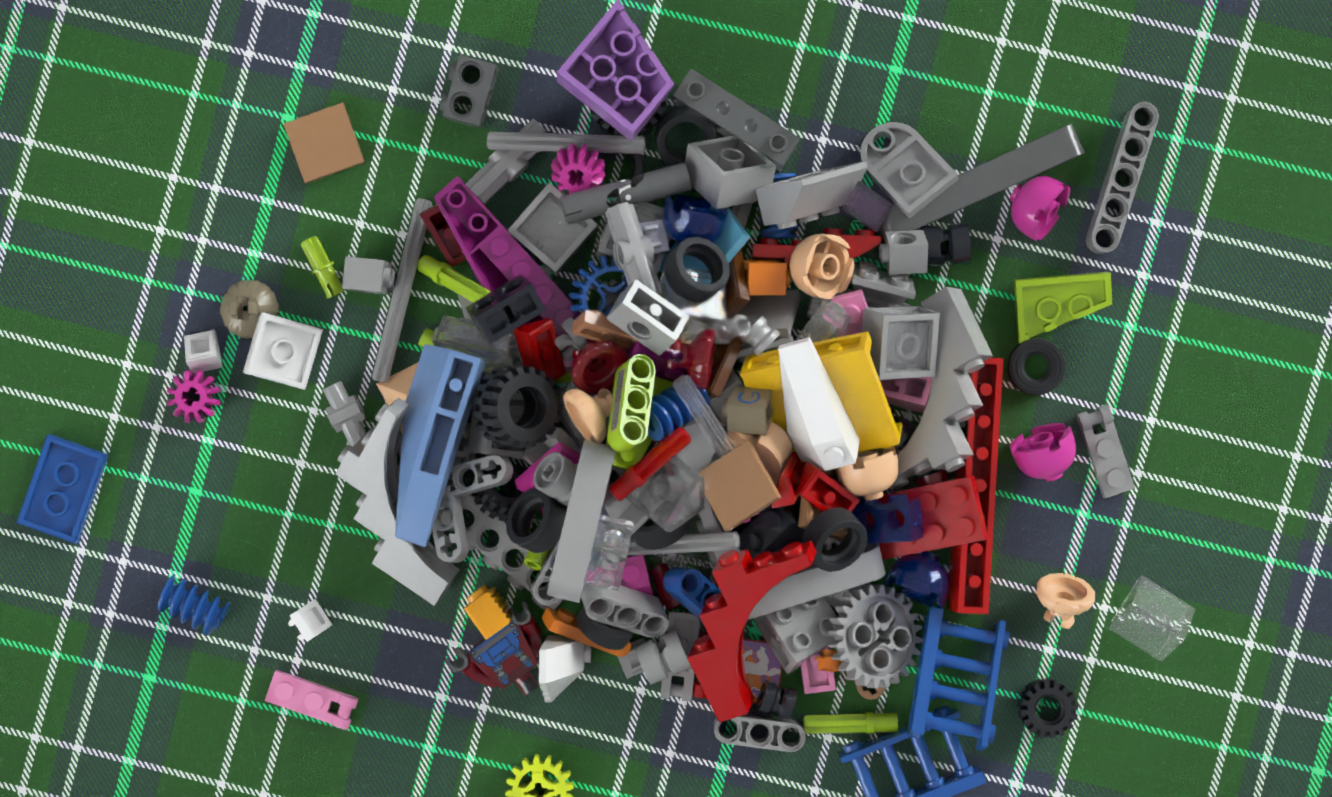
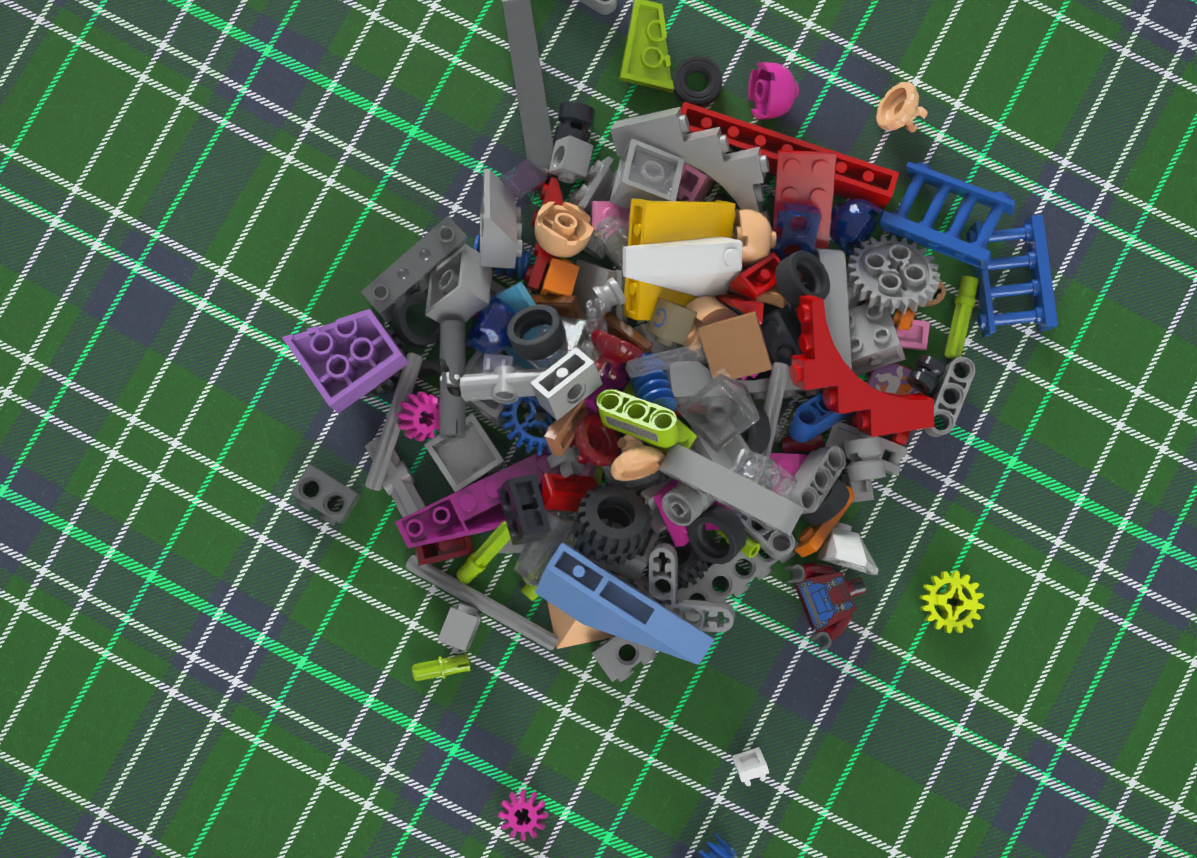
camera: 85 degrees left, 5 degrees down
white slope [184,330,222,373] -> none
dark tan hair [220,280,279,339] -> none
white tile [243,311,323,390] -> none
bright pink plate [265,670,359,730] -> none
medium nougat tile [283,102,365,184] -> none
light grey axle [323,381,367,446] -> none
arch [335,398,460,606] -> none
light orange brick [464,584,512,640] -> none
red axle [609,427,691,501] -> none
light grey tile [861,122,958,219] -> none
dark red tile [916,469,949,487] -> none
dark pink cylinder [1010,176,1070,241] -> none
black tyre [1017,678,1078,739] -> none
light grey plate [1077,405,1135,498] -> none
clear slope [1107,575,1195,662] -> none

